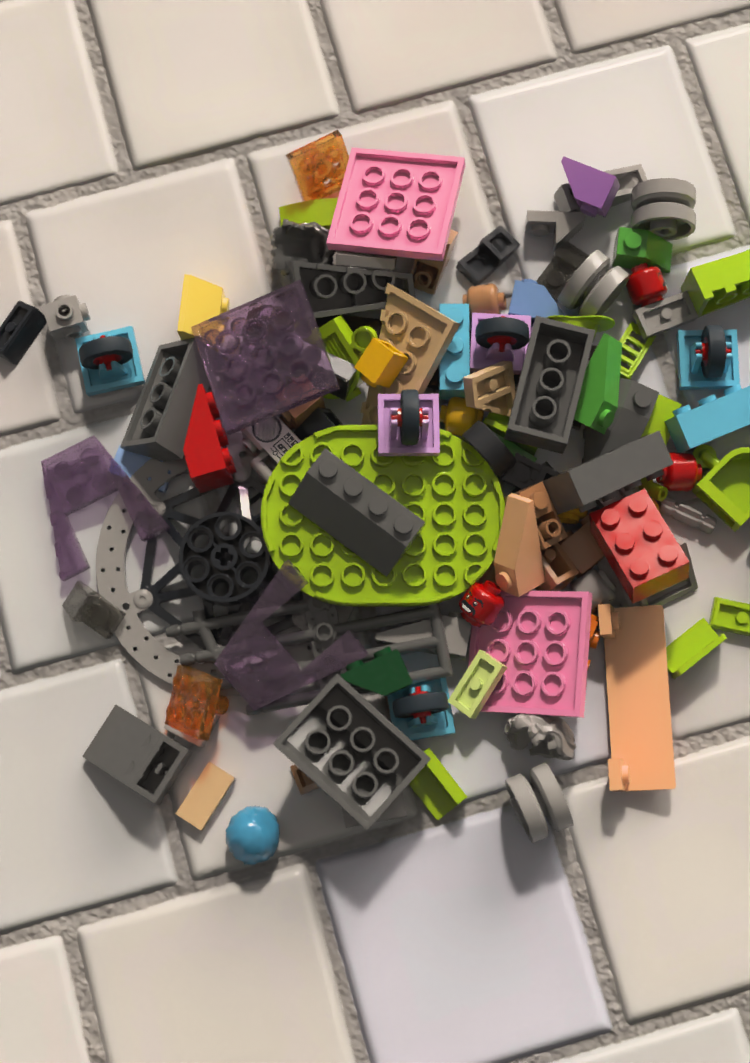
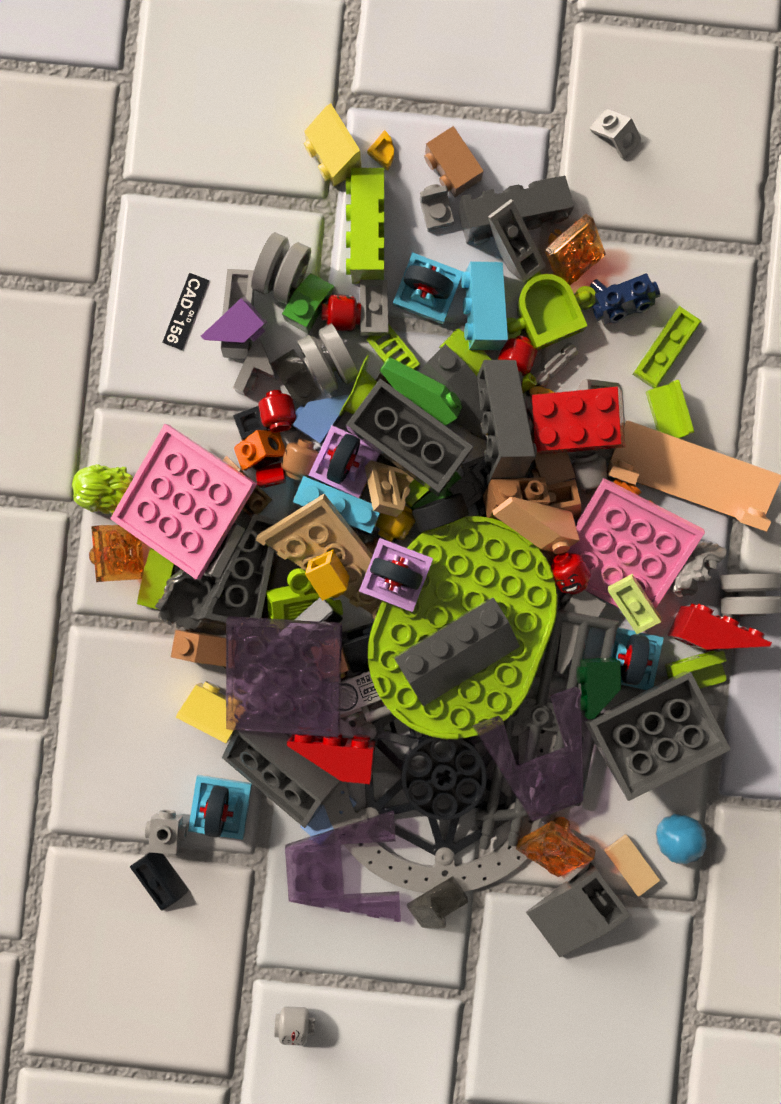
camera: 70 degrees left, 10 degrees up
none -> lime hair [72,464,133,516]
none -> black sticker [162,273,209,350]
none -> medium nougat slope [171,630,240,668]
none -> orange bracket [234,430,285,471]
none -> red slope [256,463,287,489]
none -> red head [258,390,296,433]
none -> red slope [667,603,772,650]

